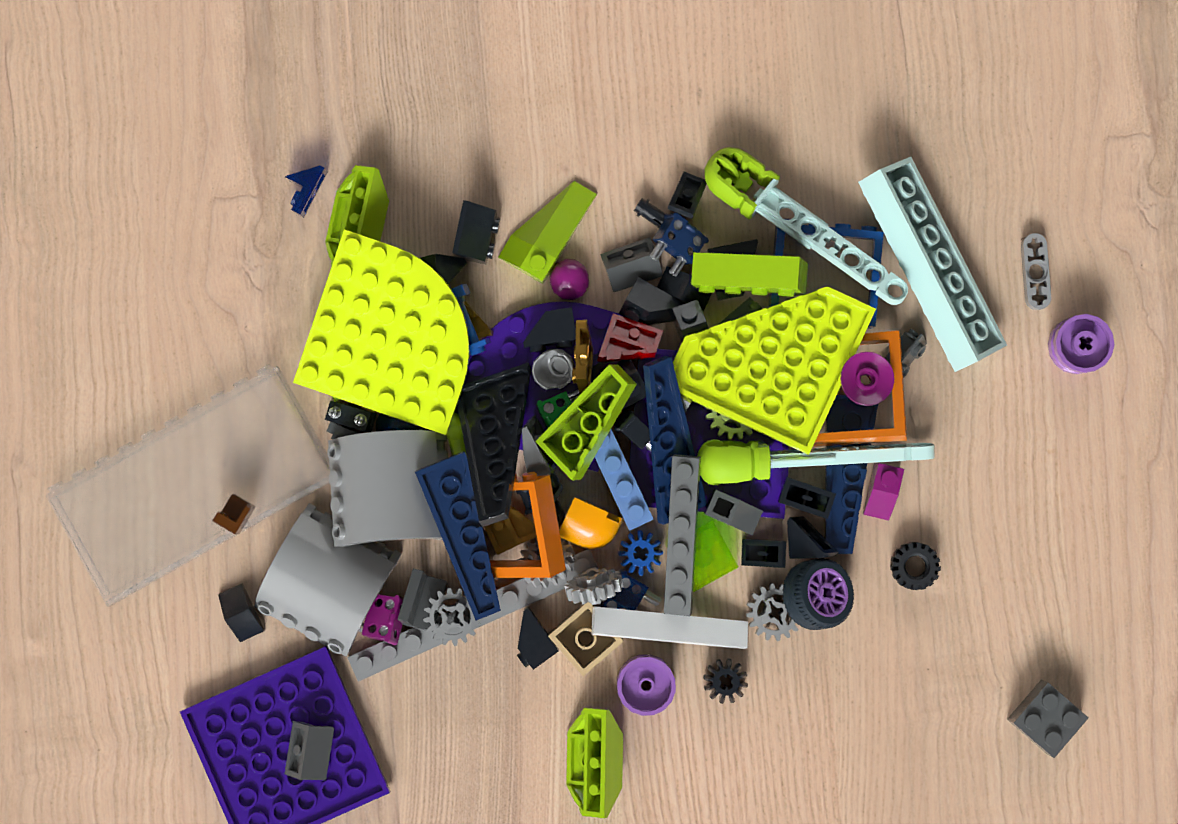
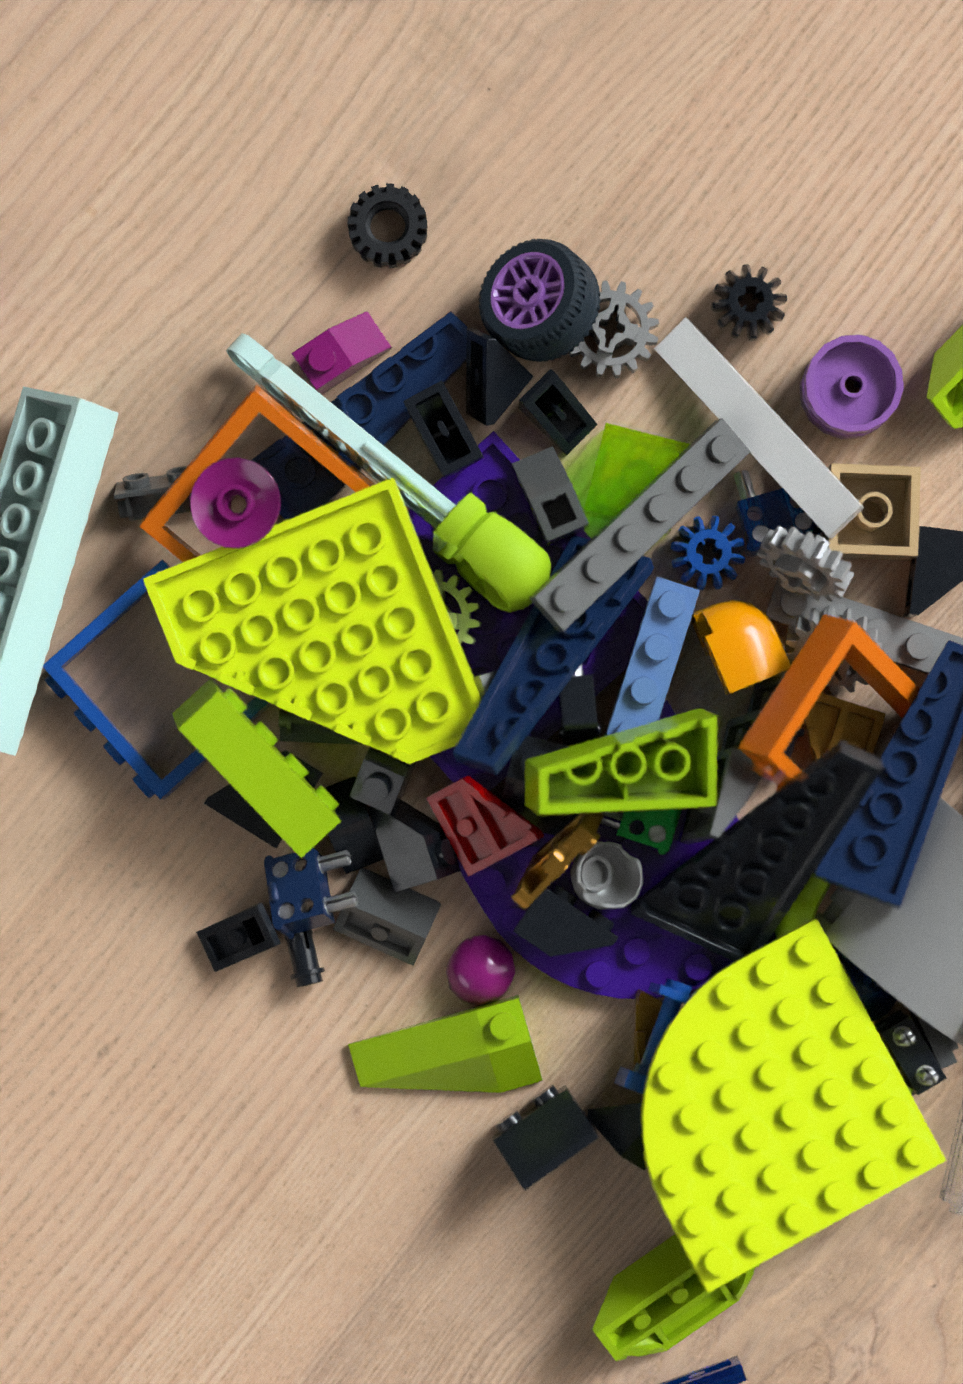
camera: 135 degrees left, 0 degrees up
light aqua piece [705,147,908,305] -> none

